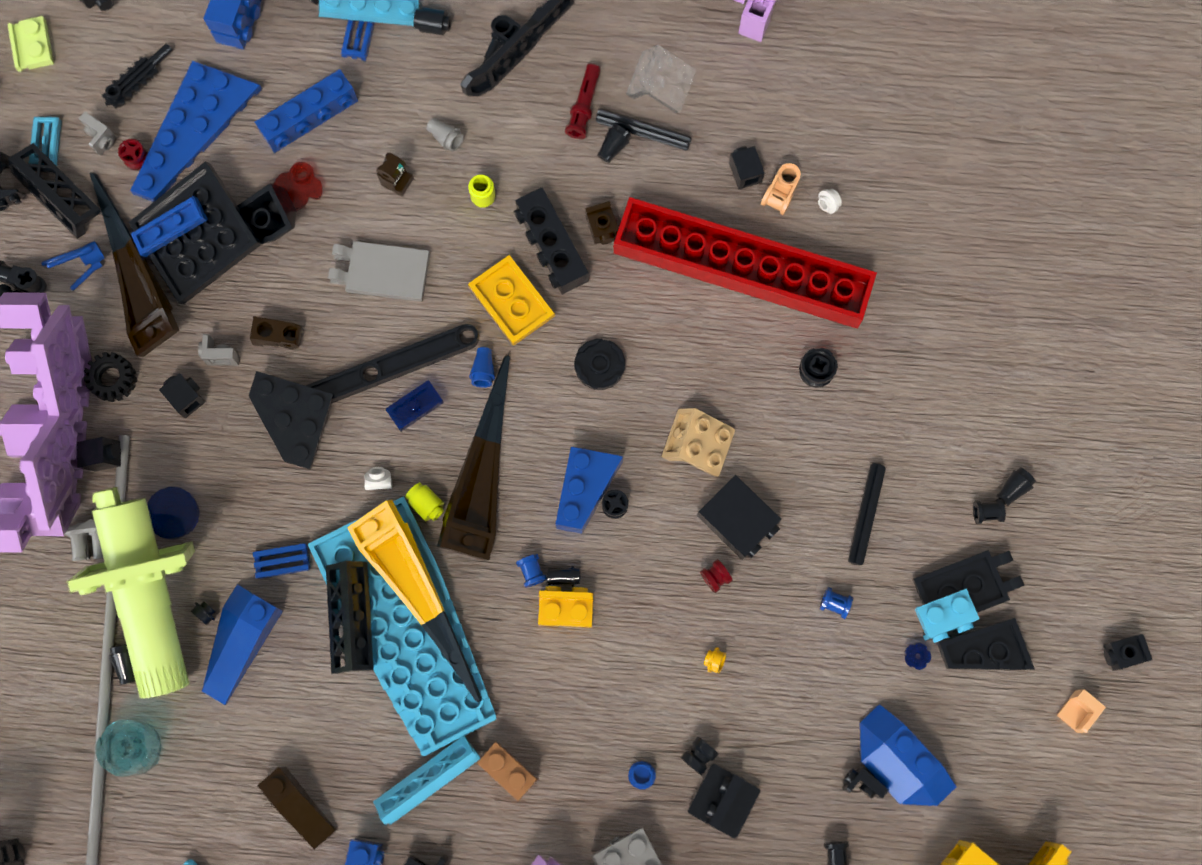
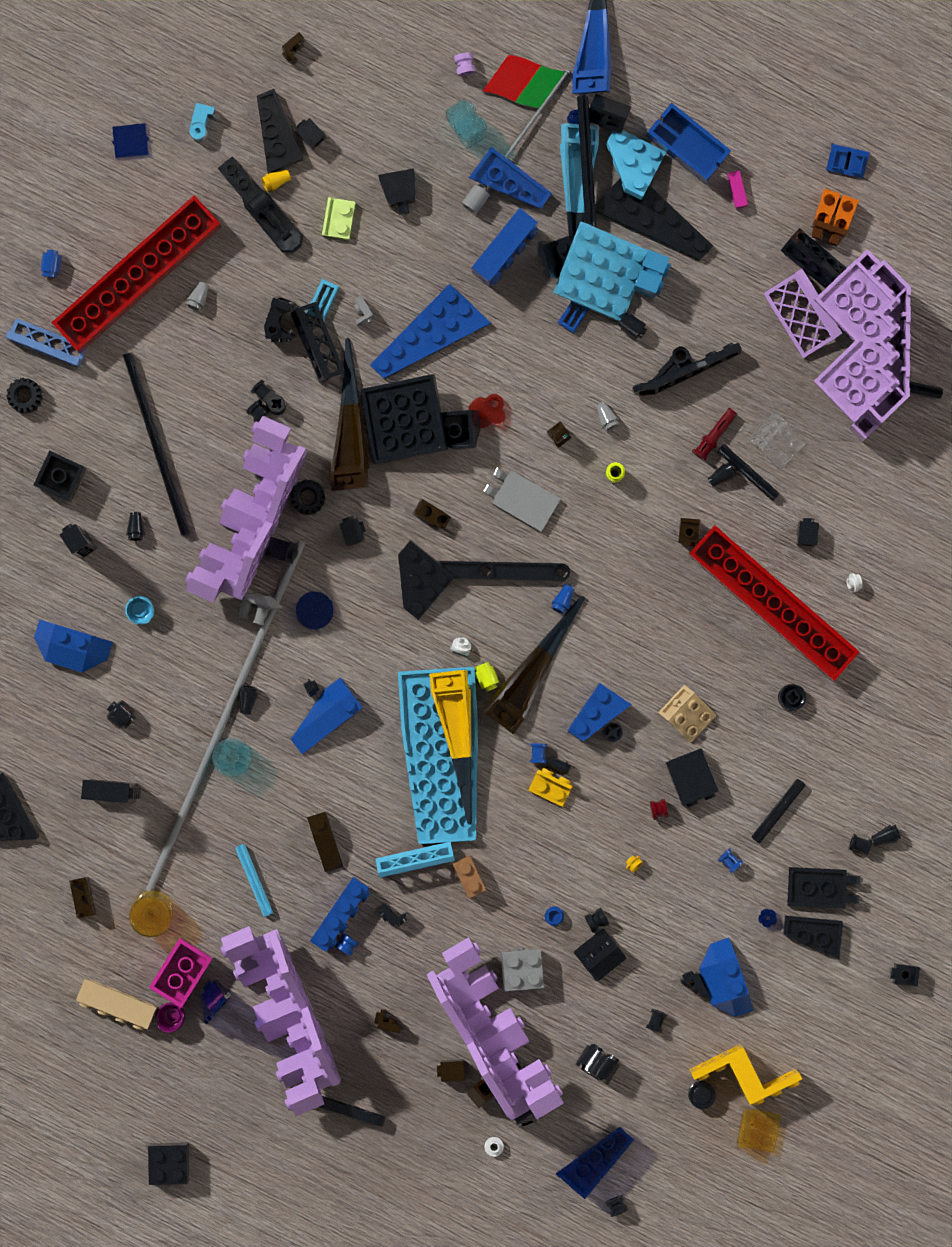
camera: 25 degrees right, 10 degrees up
blue plant [41,241,105,290] -> none
yellowish green piece [67,487,195,698] -> none
black piece [101,43,173,109] -> none
dark red wheel [118,139,148,170] -> none
blue tile [131,196,208,257] -> none
light grey bracket [198,334,239,366] -> none
blue tile [252,543,310,579] -> none
blue brick [255,69,358,153] -> none
black fence [326,561,374,674] -> none
clear blue plate [385,380,444,432] -> none
yellow plate [468,255,555,346] -> none
black brick [514,187,589,294] -> none
black tile [574,339,625,390] -> none
light nougat piece [761,163,801,216] -> none
medium azure bracket [915,589,980,643] -> none
light nougat panel [1057,689,1106,733] -> none

